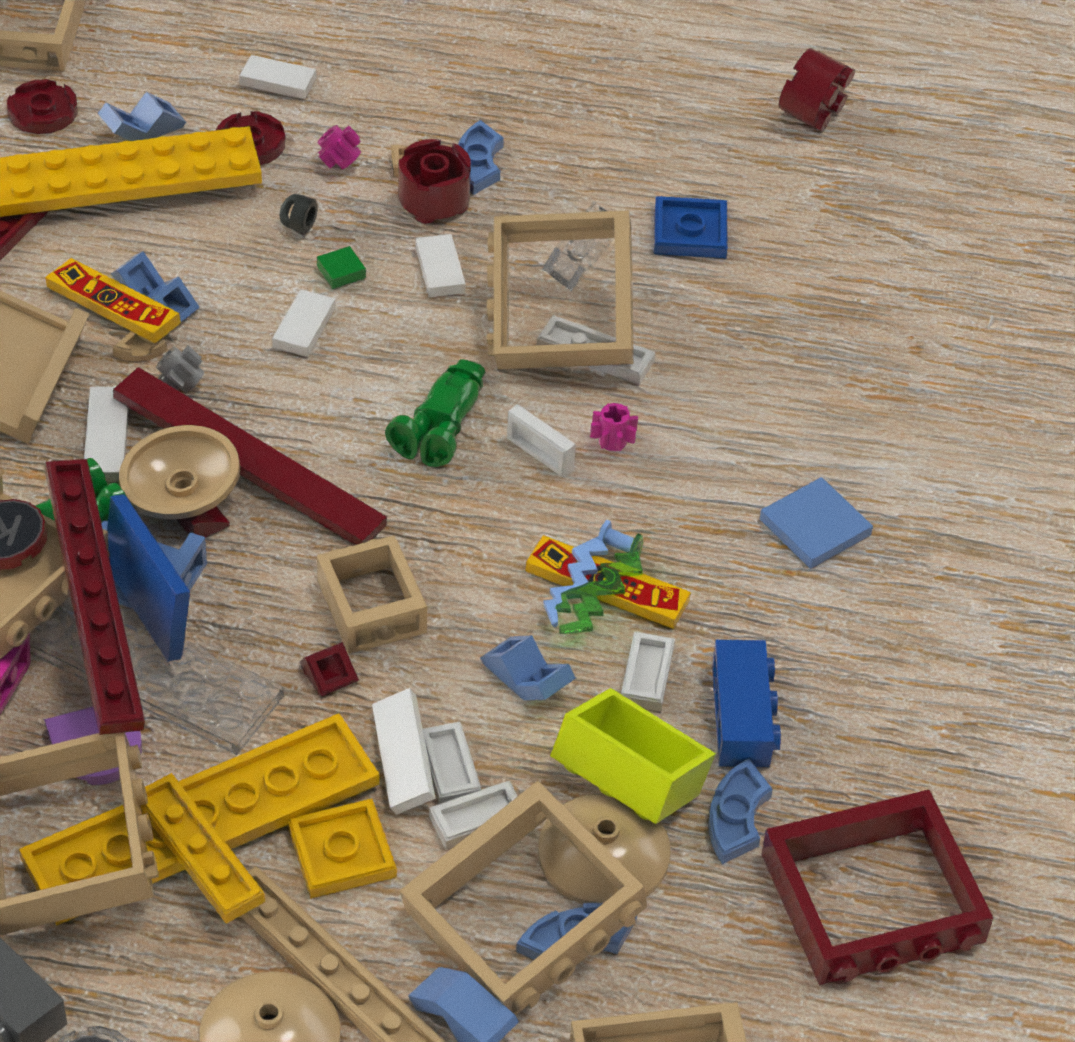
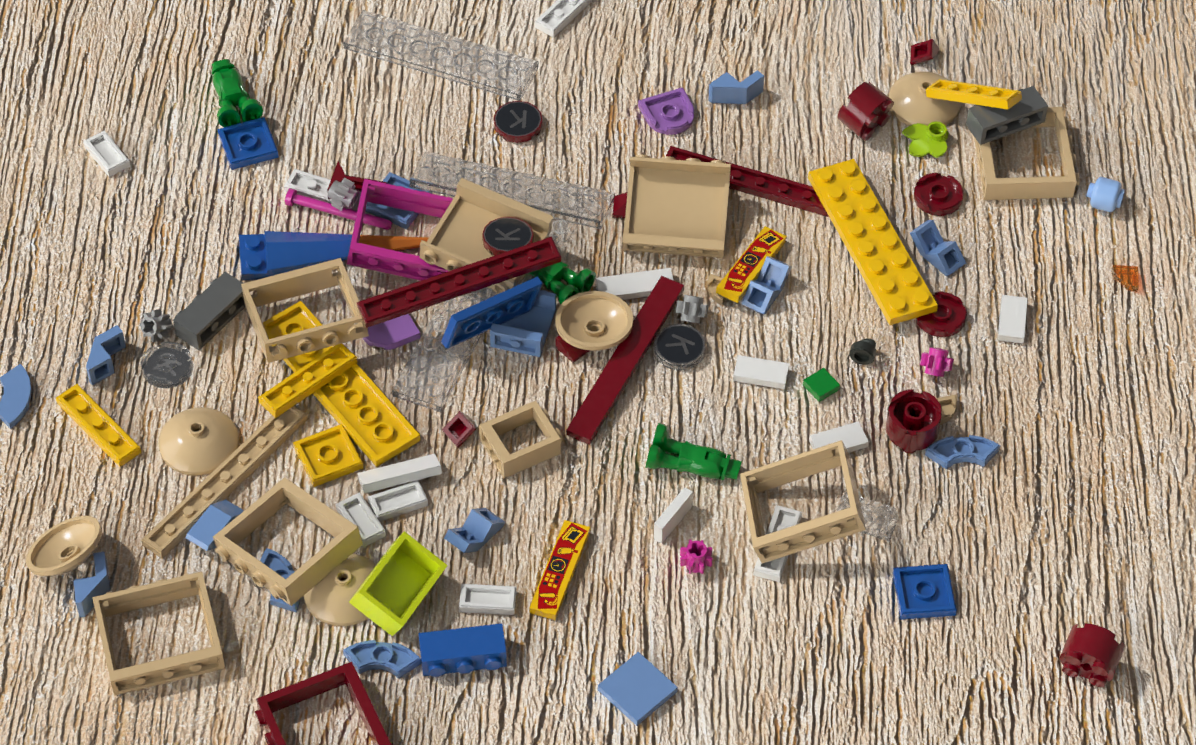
camera: 85 degrees right, 5 degrees up
piece [543,520,644,635] -> none
none -> black tile [654,324,706,371]

